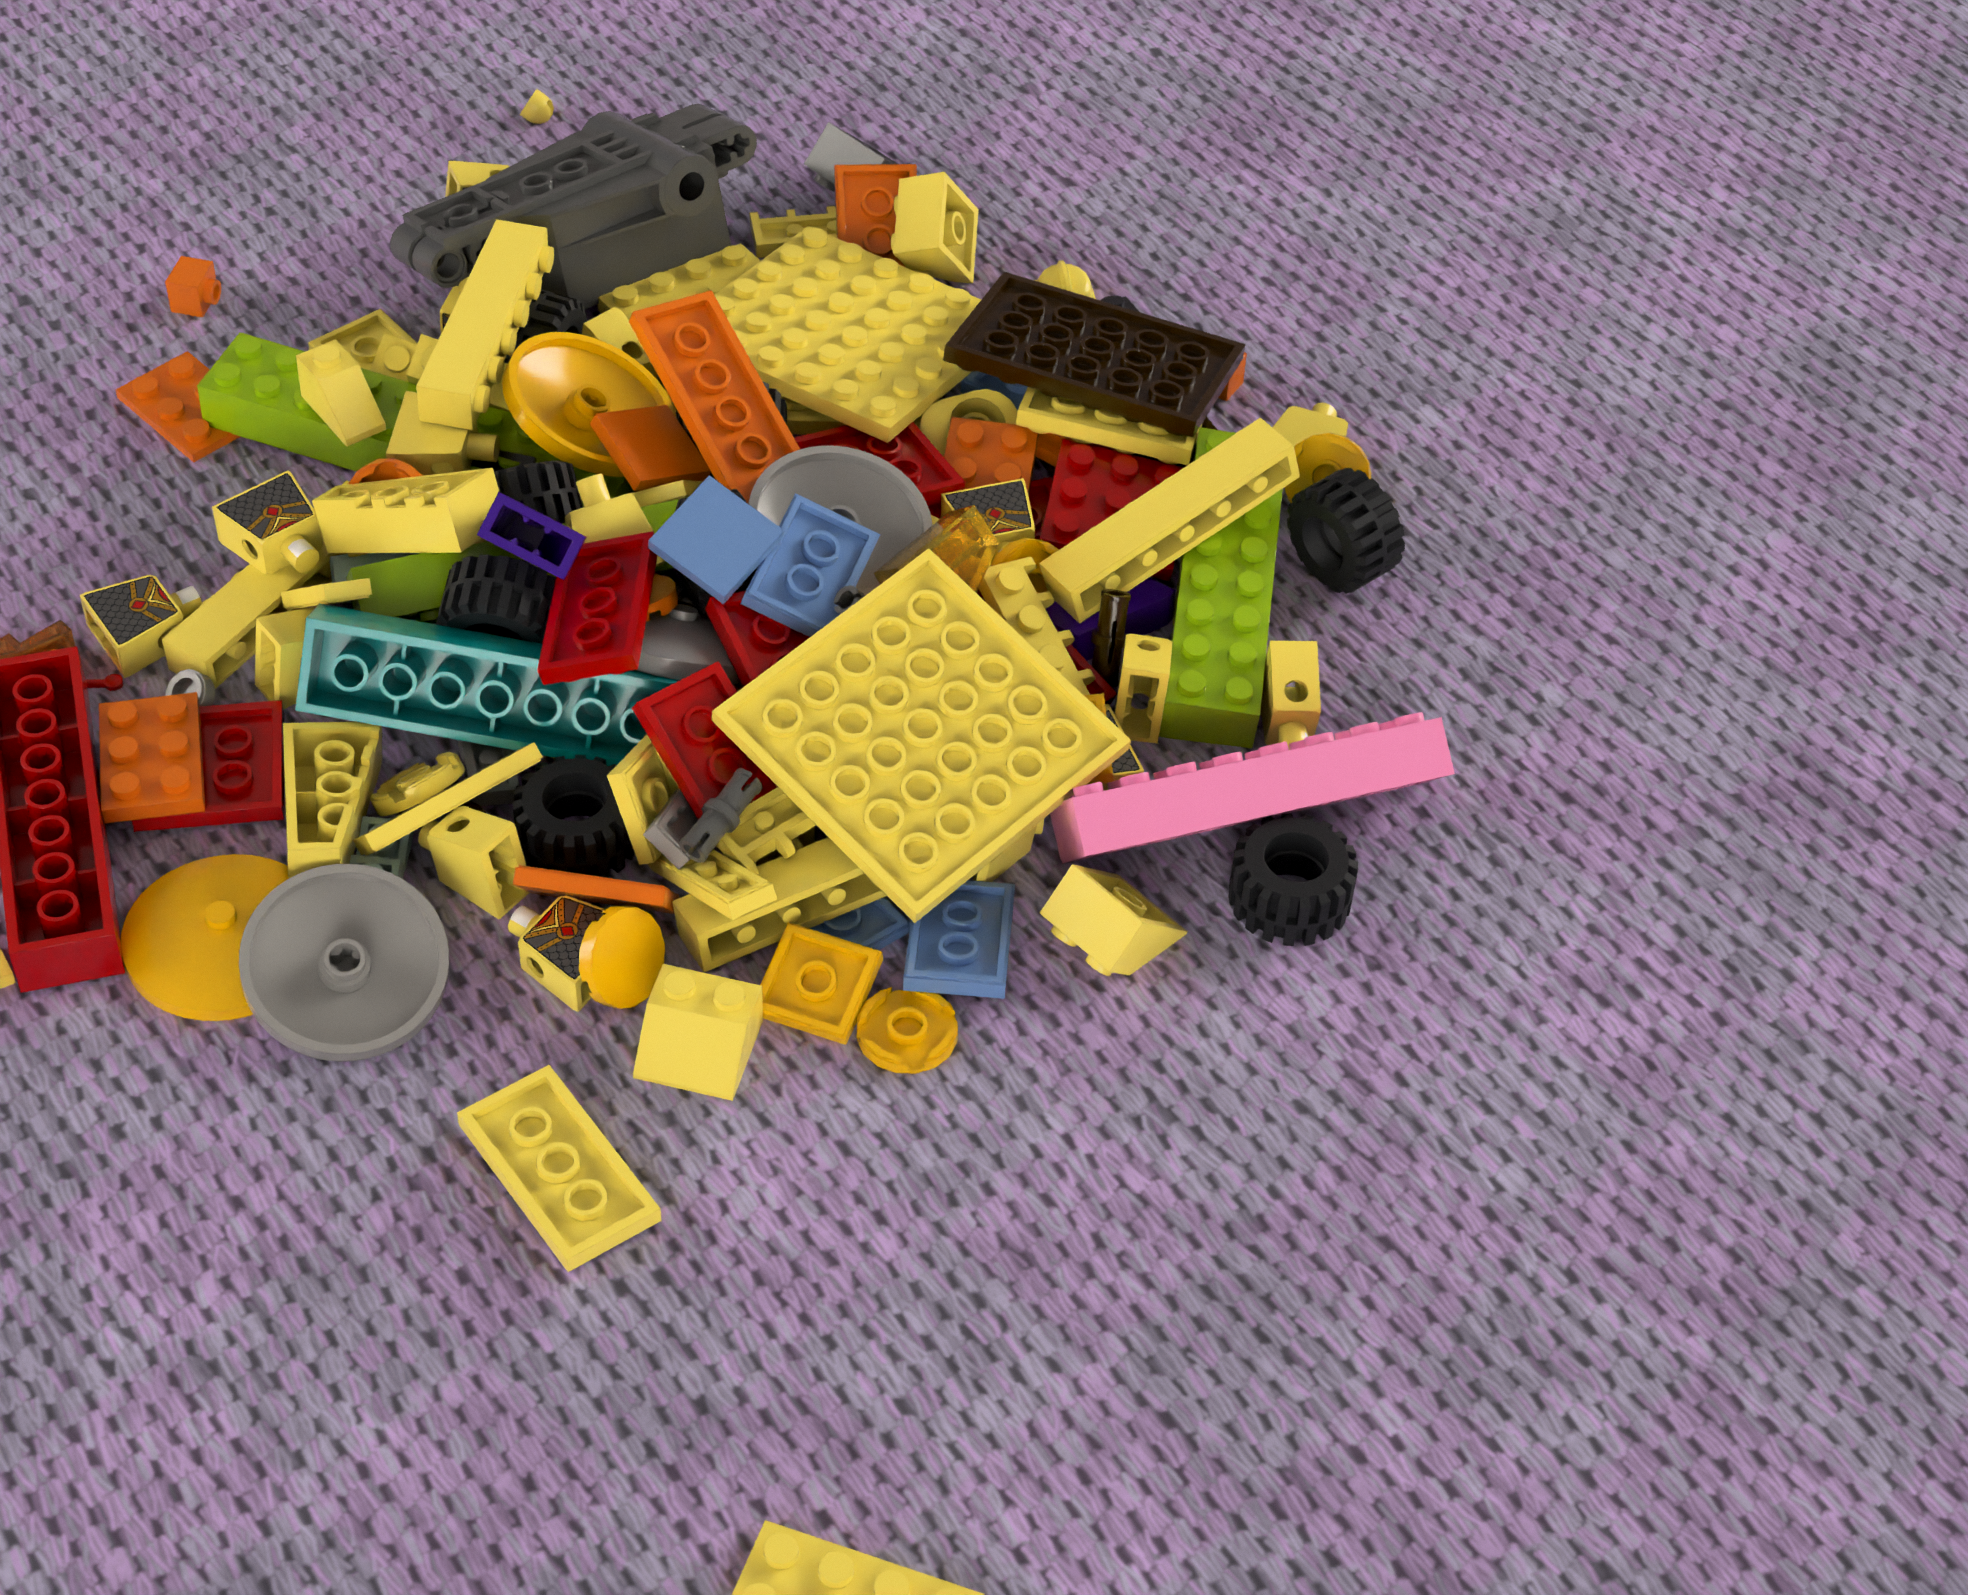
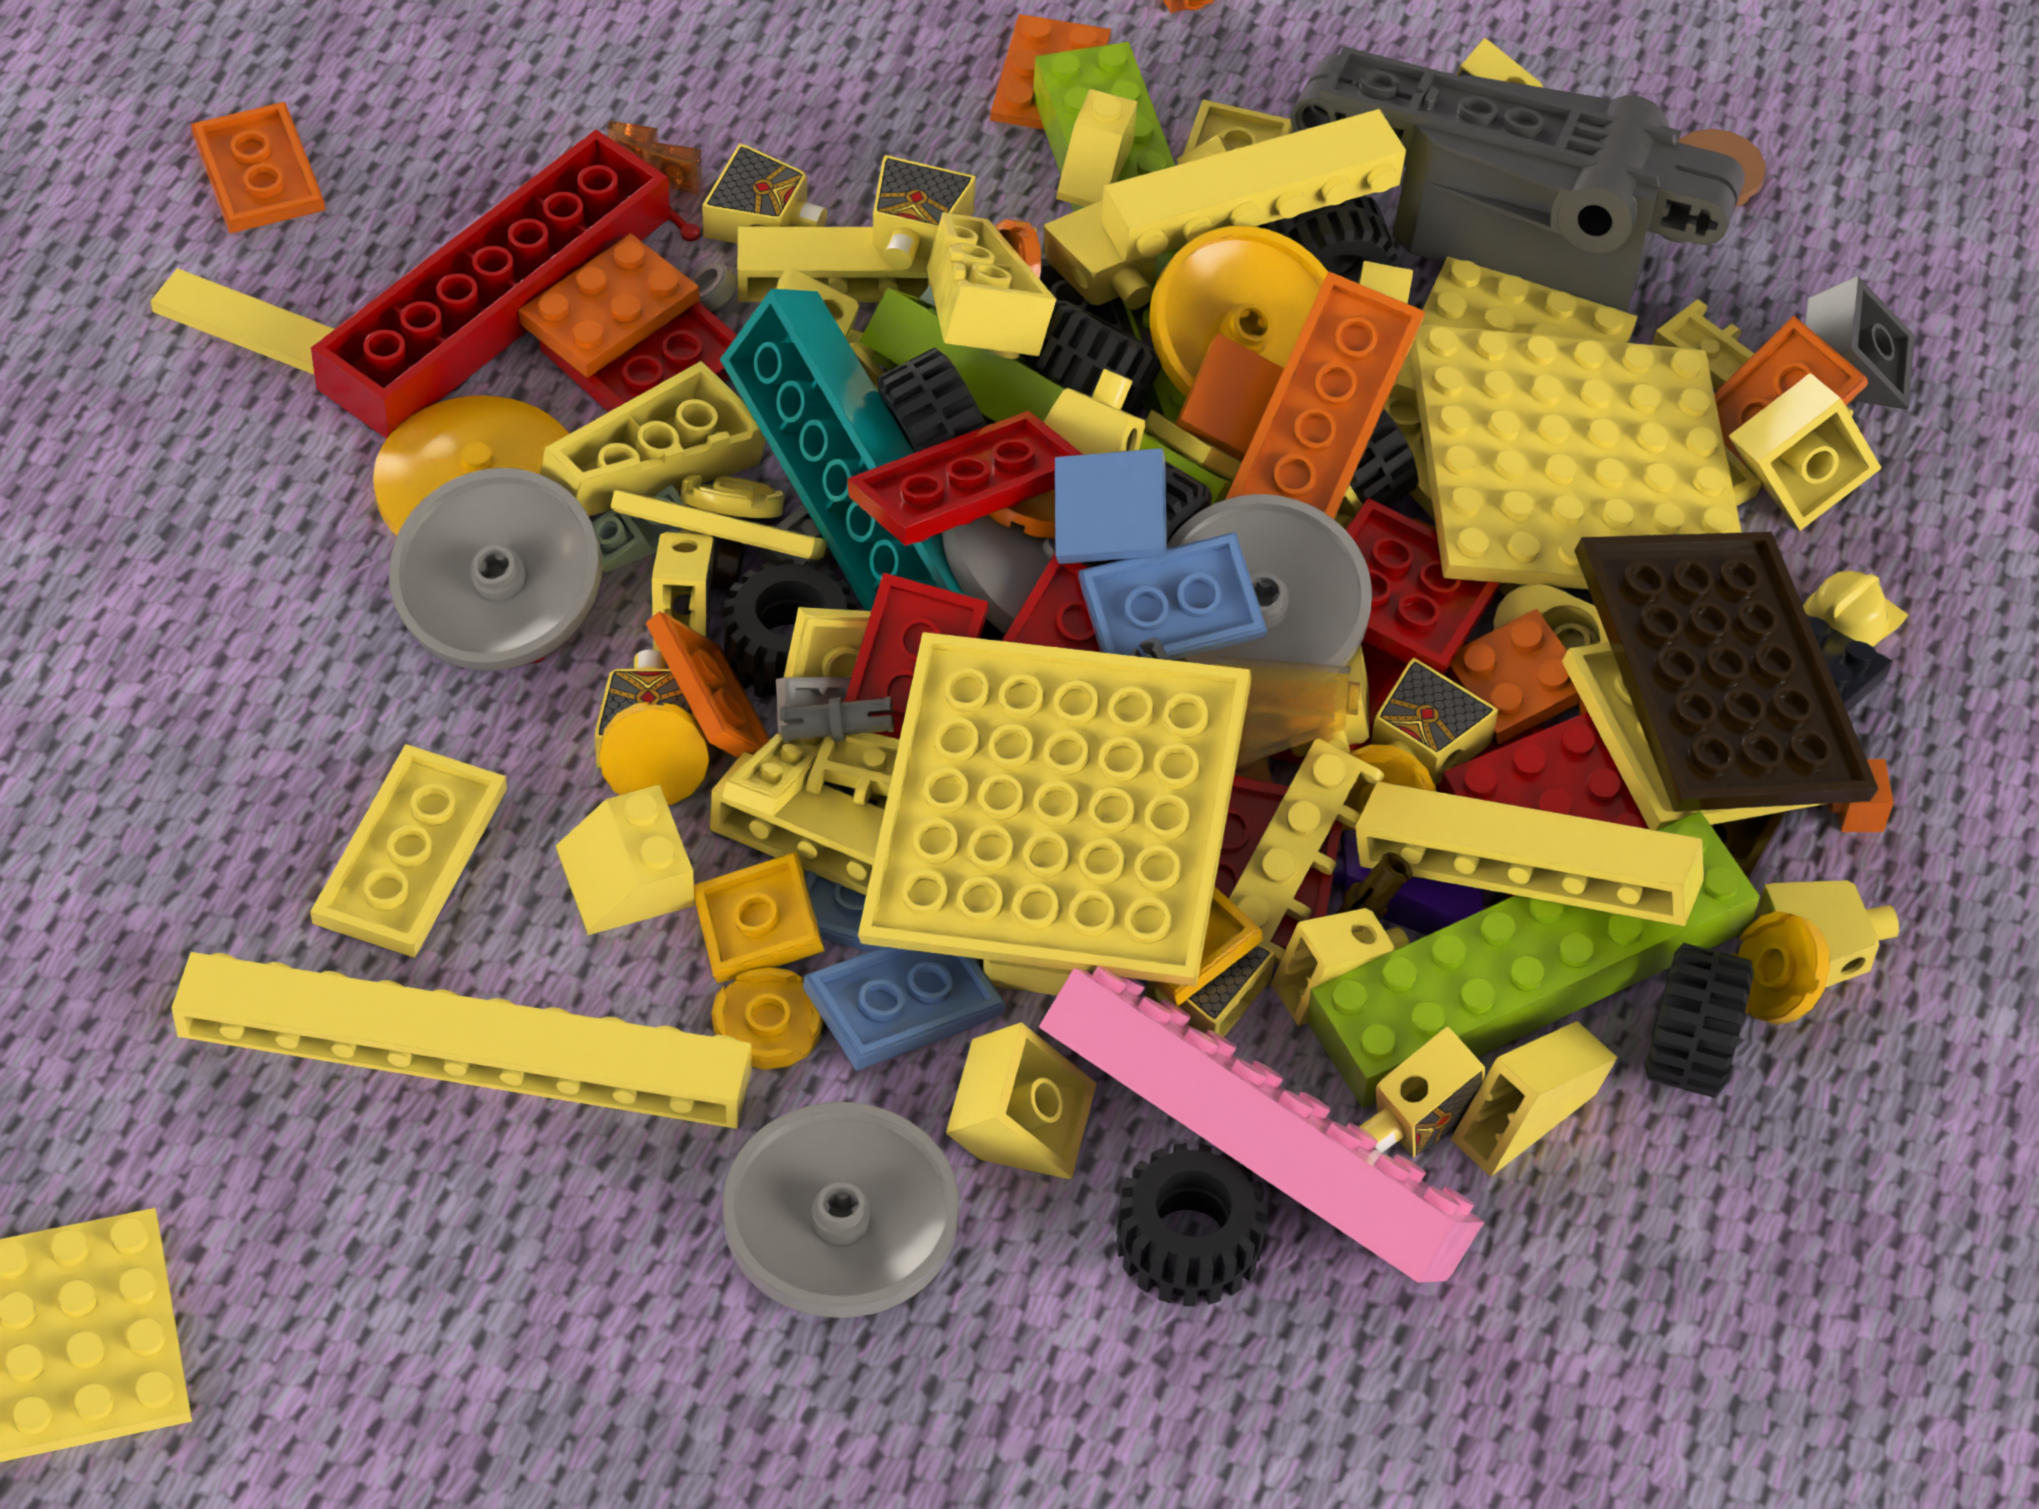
camera: 55 degrees right, 5 degrees up
light yellow tile [281,578,372,610] -> none
dark purple slope [477,492,587,580] -> none
light yellow hinge [520,89,554,124] -> none
none -> light yellow brick [171,952,752,1129]
none -> light grey dish [723,1102,959,1318]
none -> light yellow slope [1450,1021,1618,1177]

